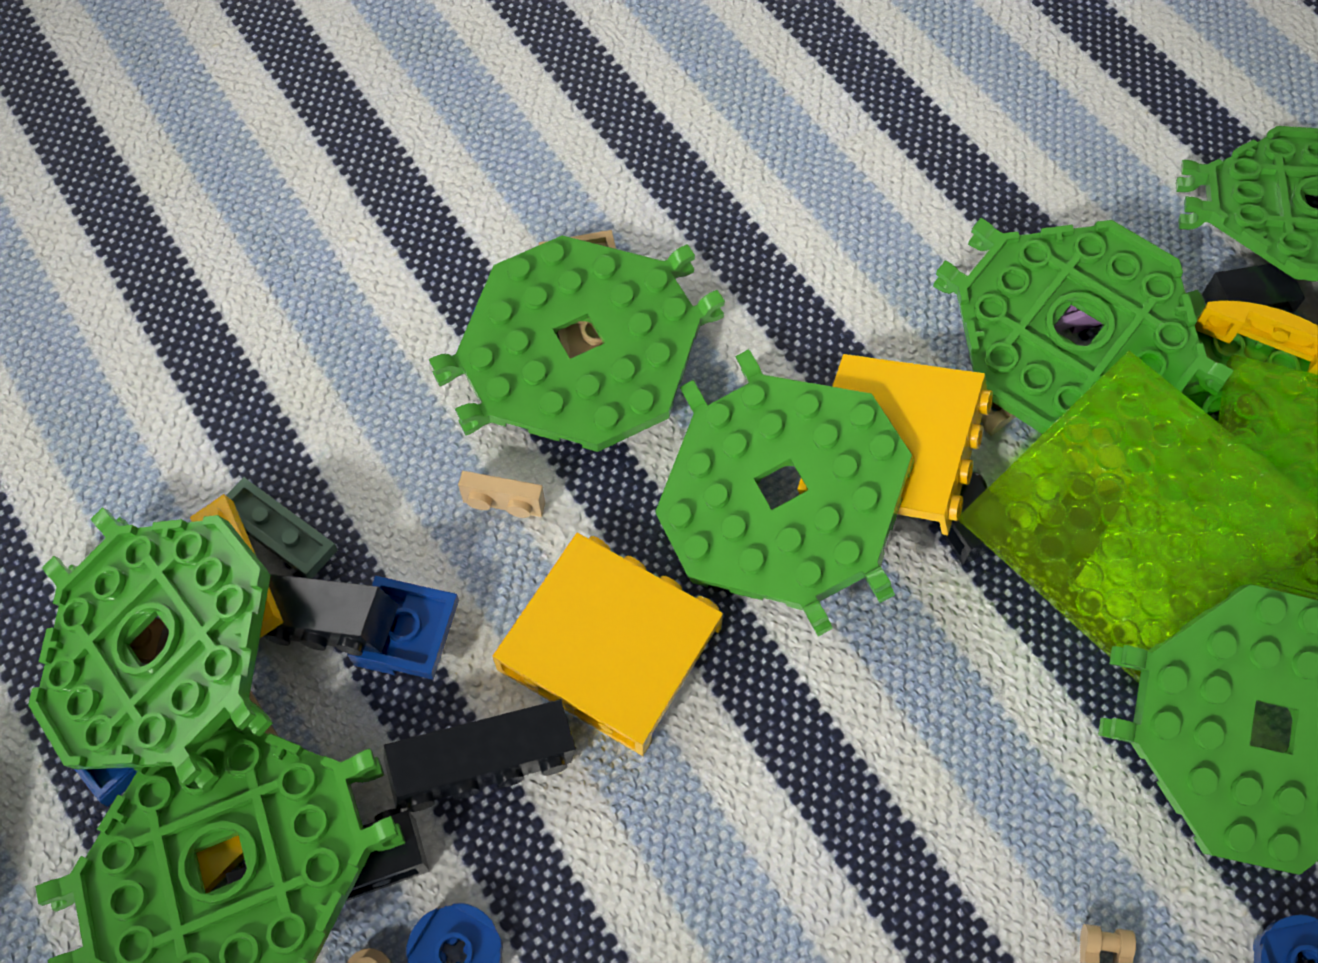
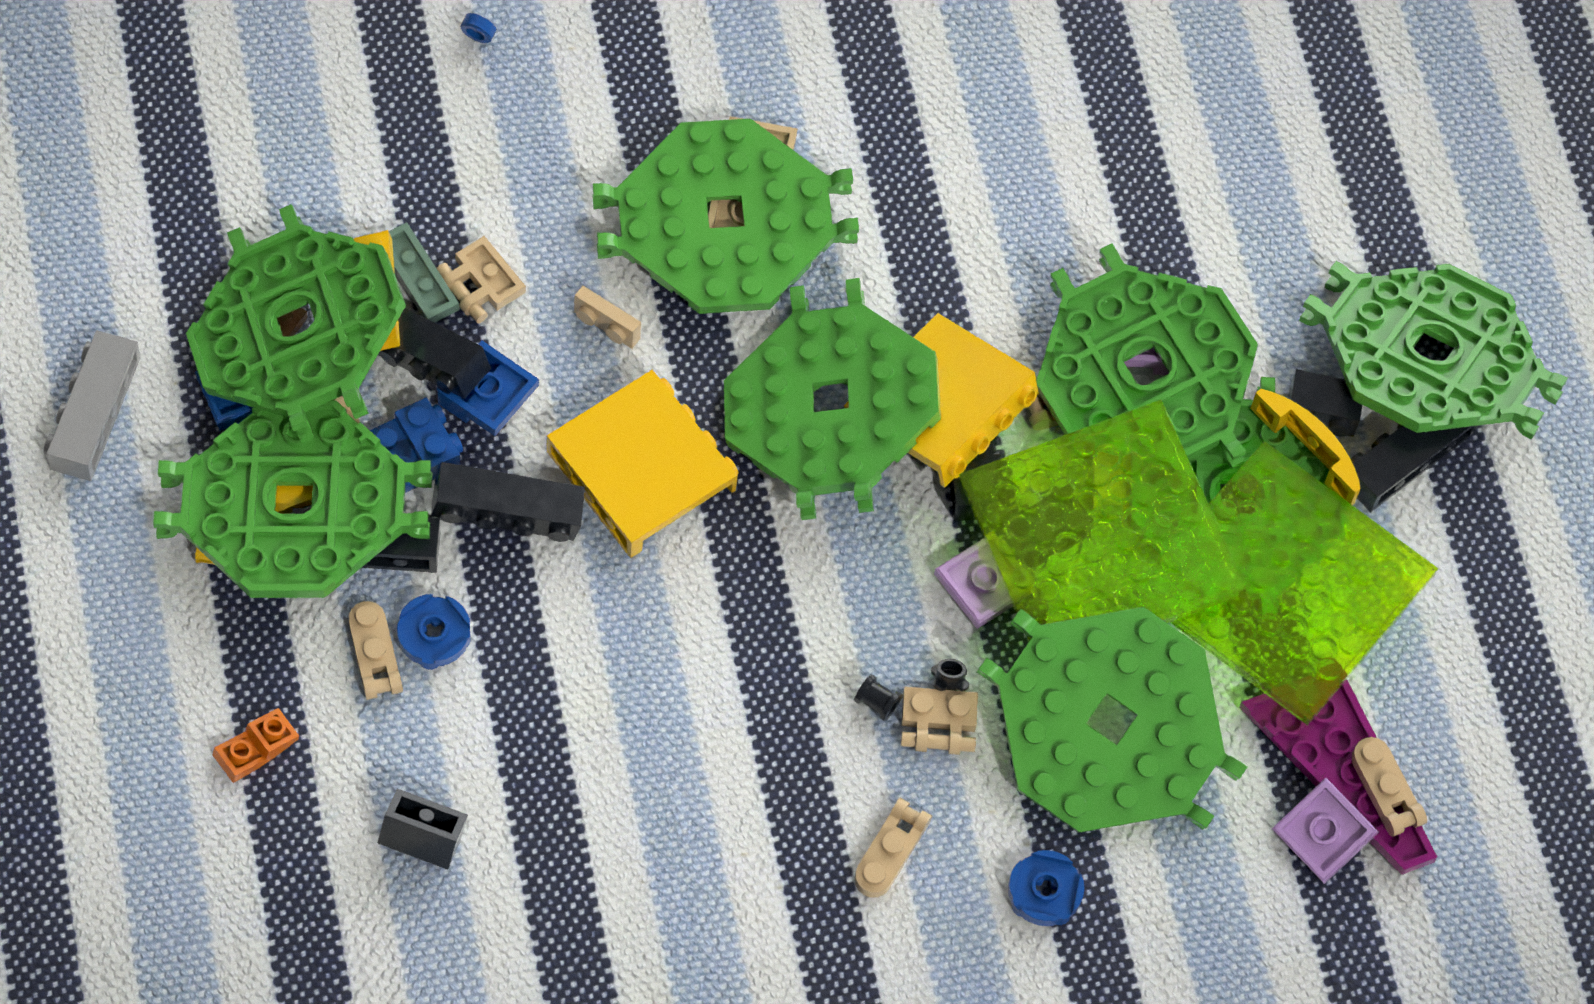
camera: 15 degrees right, 0 degrees up
none -> blue plate [370,397,463,493]
none -> tan plate [437,236,526,323]
none -> blue tile [460,13,497,43]
none -> black bush [854,674,903,721]
none -> tan plate [901,686,978,755]
none -> black plate [931,659,969,692]
none -> plate [934,532,1037,629]

